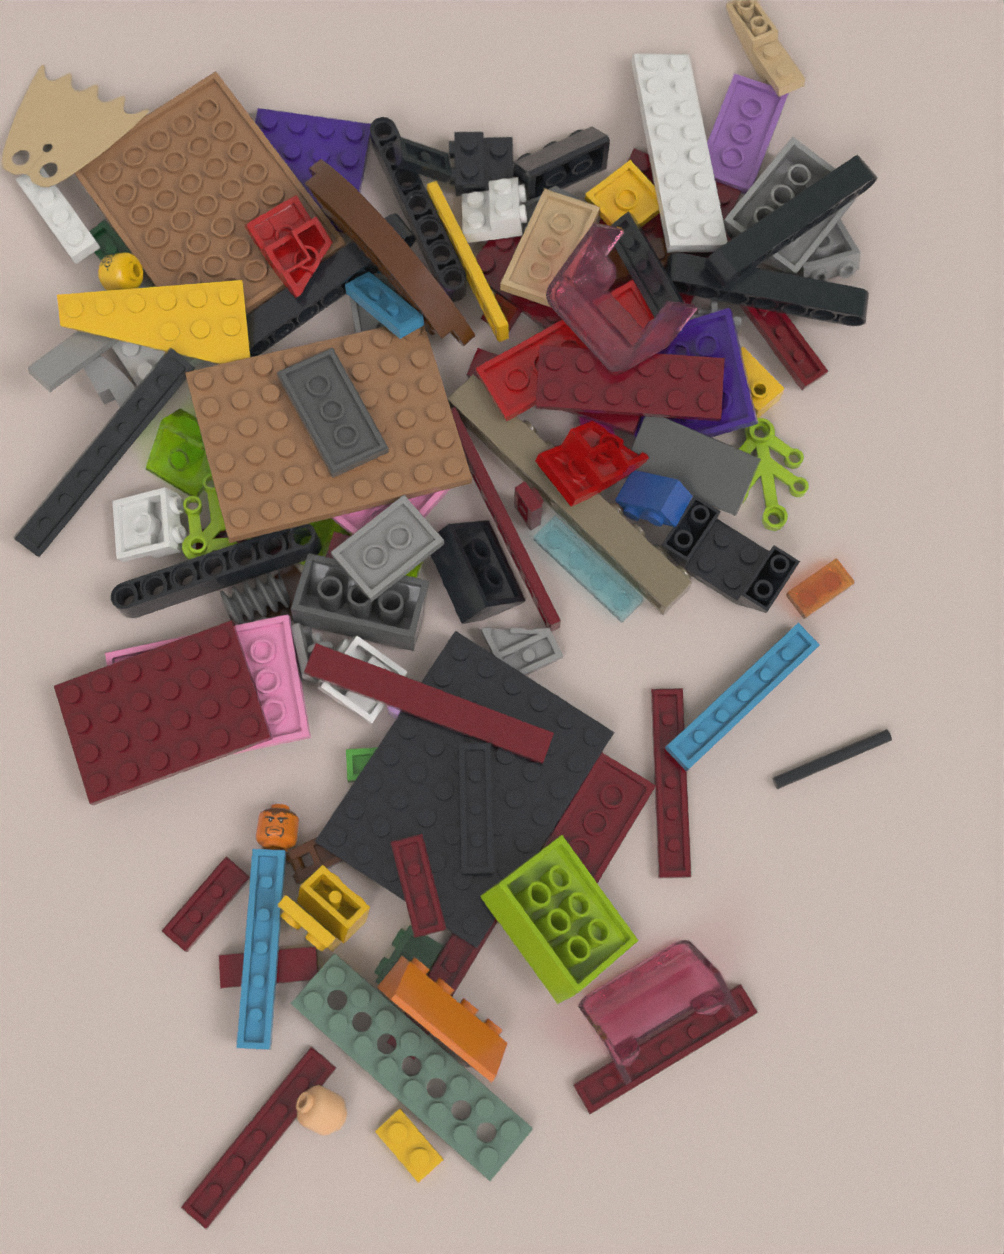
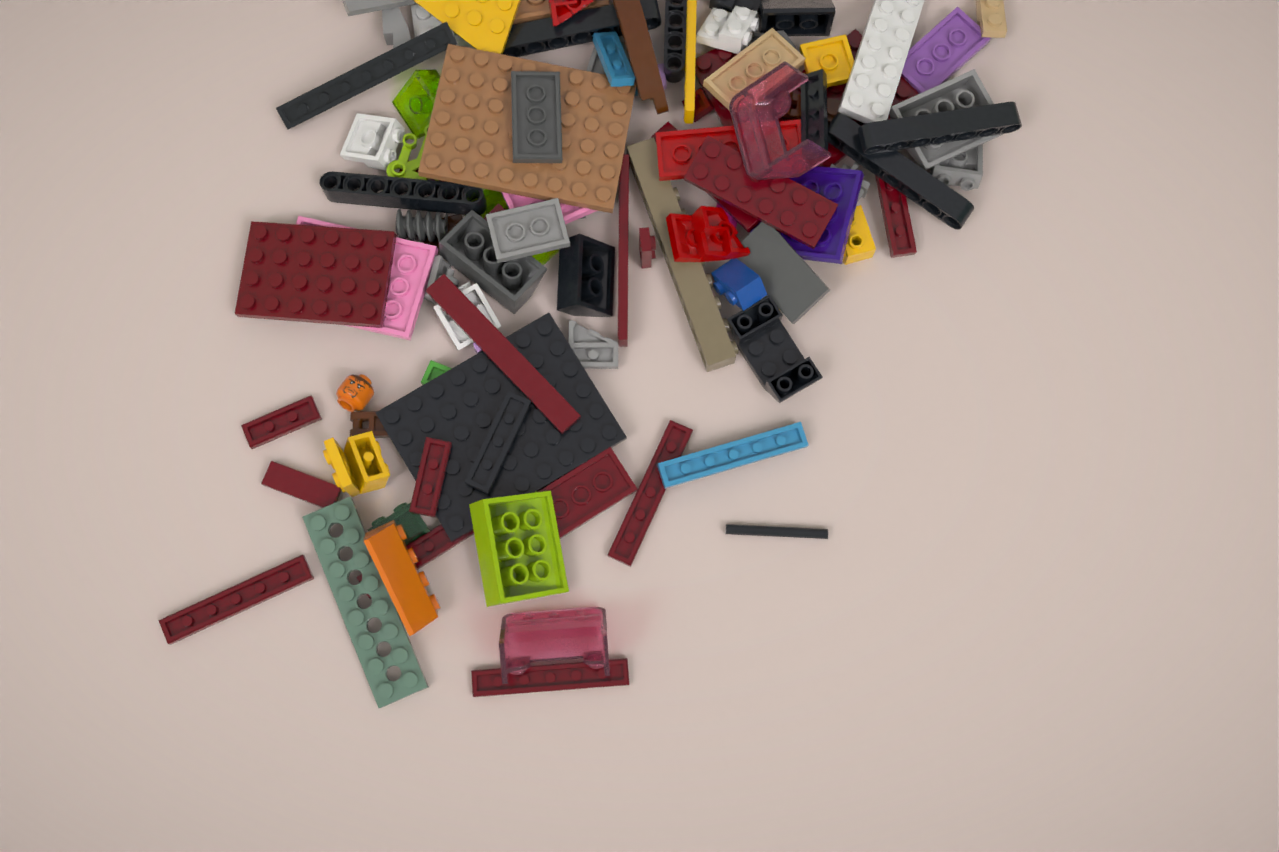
camera: 25 degrees right, 0 degrees up
dark azure plate [236,849,286,1050] -> none
light nougat head [296,1085,347,1136] -> none
yellow plate [375,1108,444,1183] -> none
clear light blue plate [533,516,644,623] -> none
lime plant [739,418,809,531] -> none
clear orange plate [786,558,855,620] -> none

